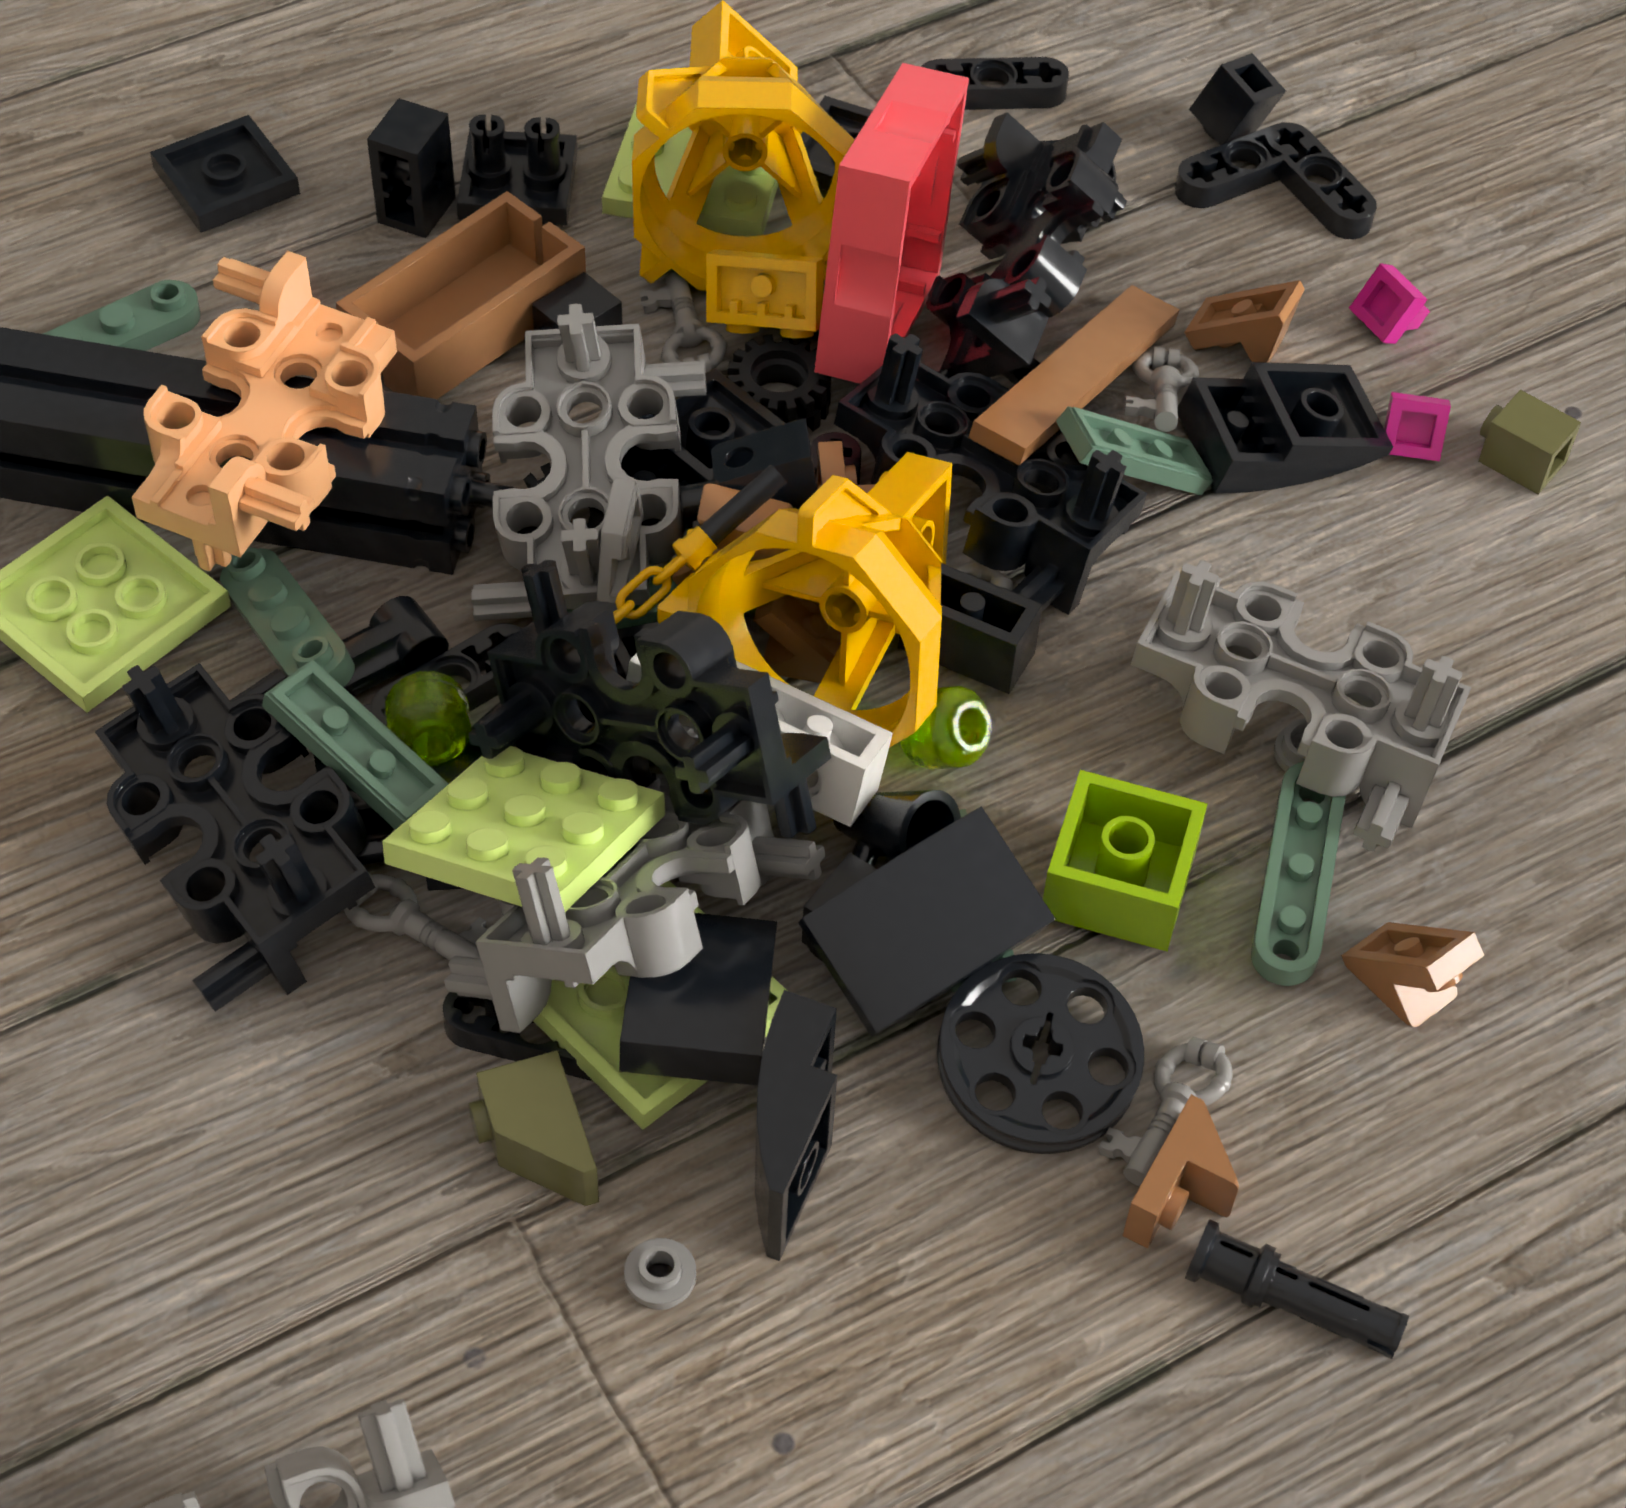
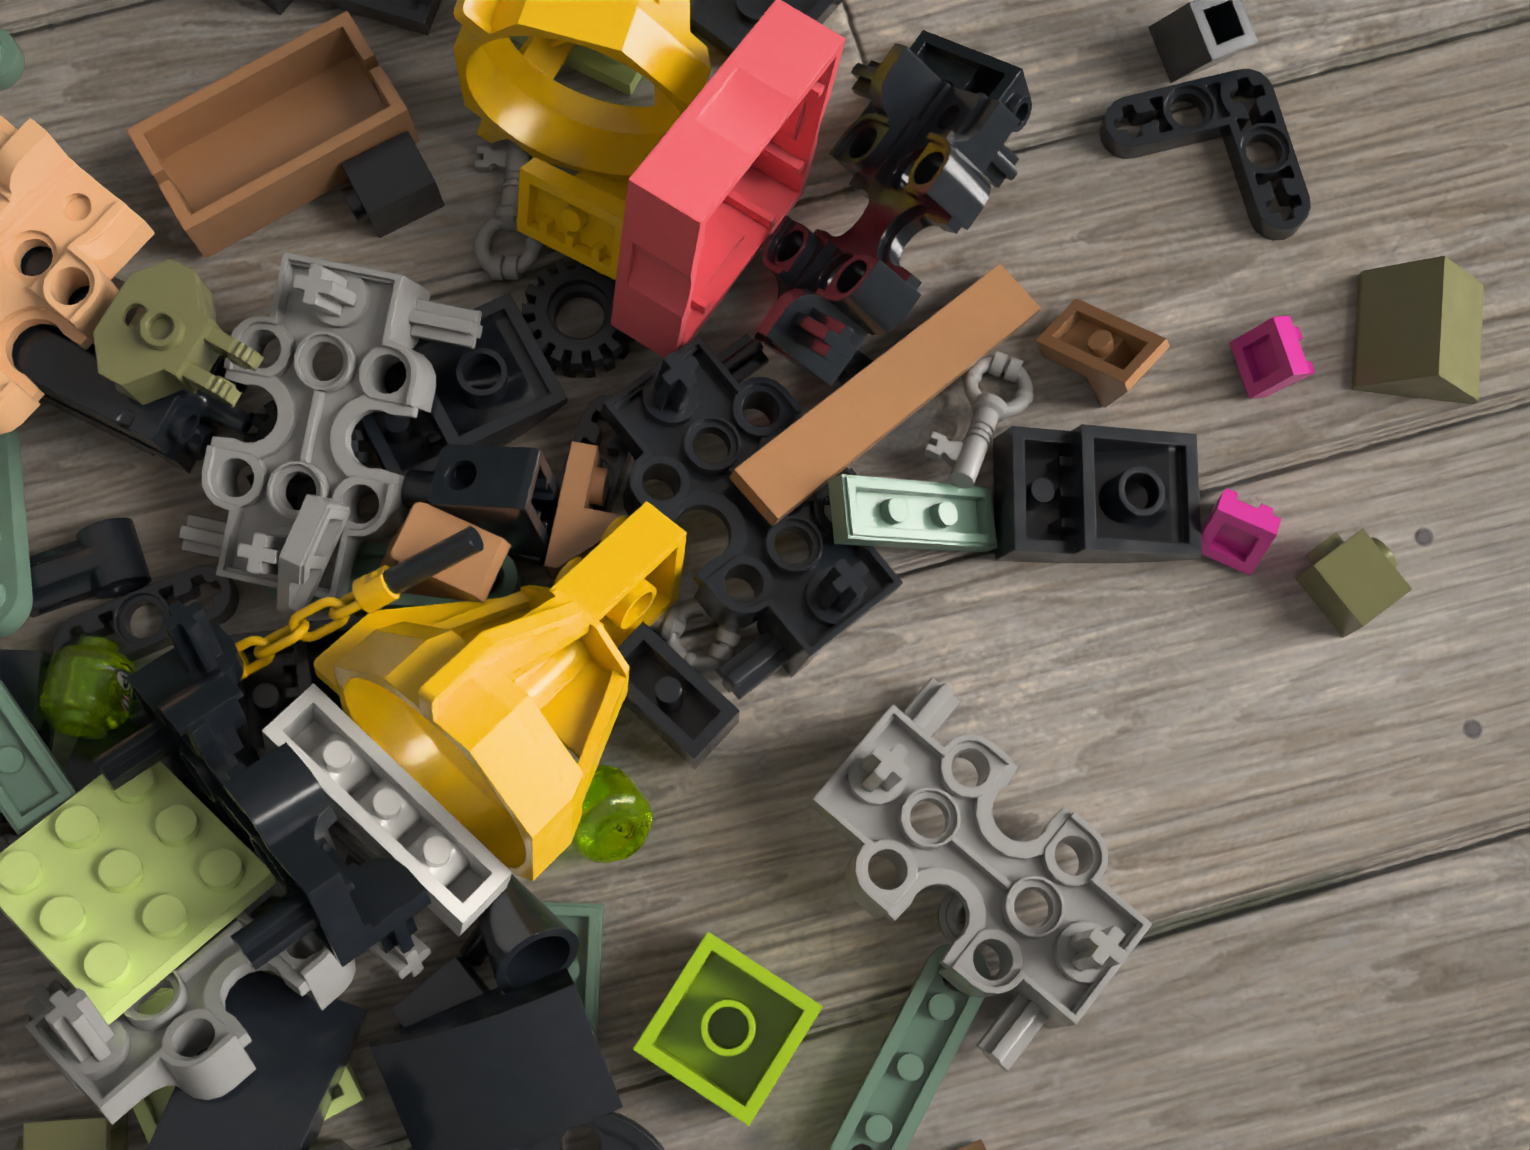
camera: 15 degrees right, 25 degrees up
none -> olive hinge [93,259,264,407]
none -> olive slope [1352,256,1484,404]

